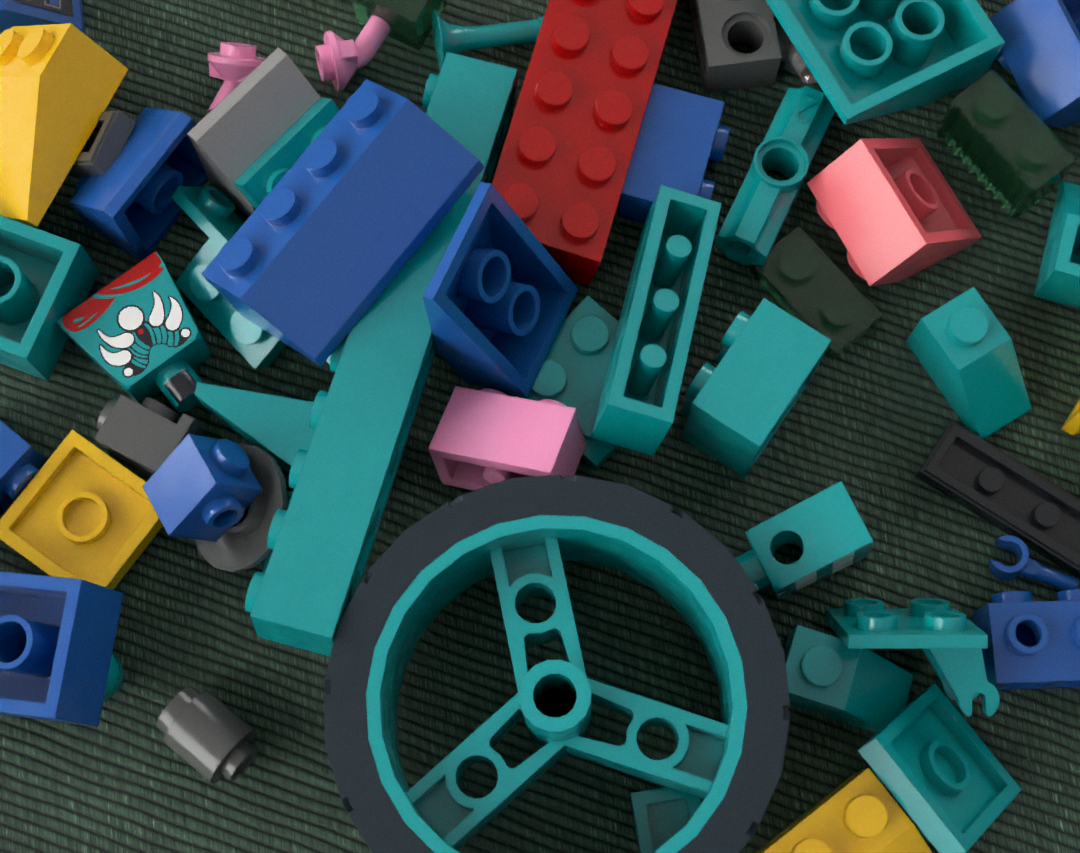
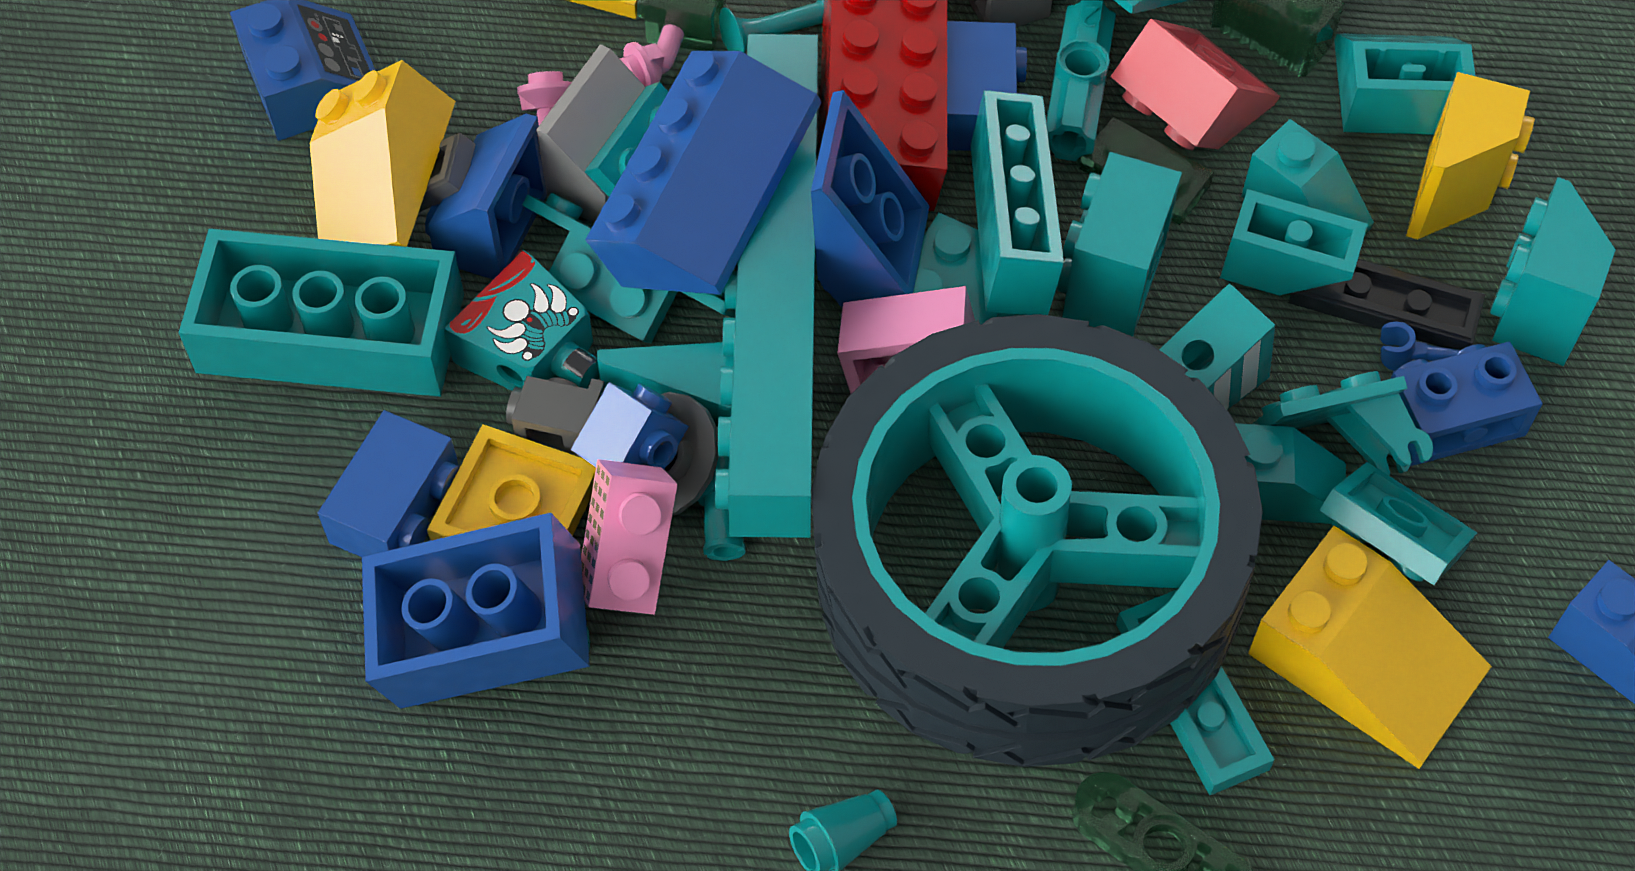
camera: 15 degrees left, 15 degrees down
dark grey brick [156,686,258,784] -> none
none -> bright pink brick [581,459,677,615]
none -> teal slope [1220,189,1368,295]

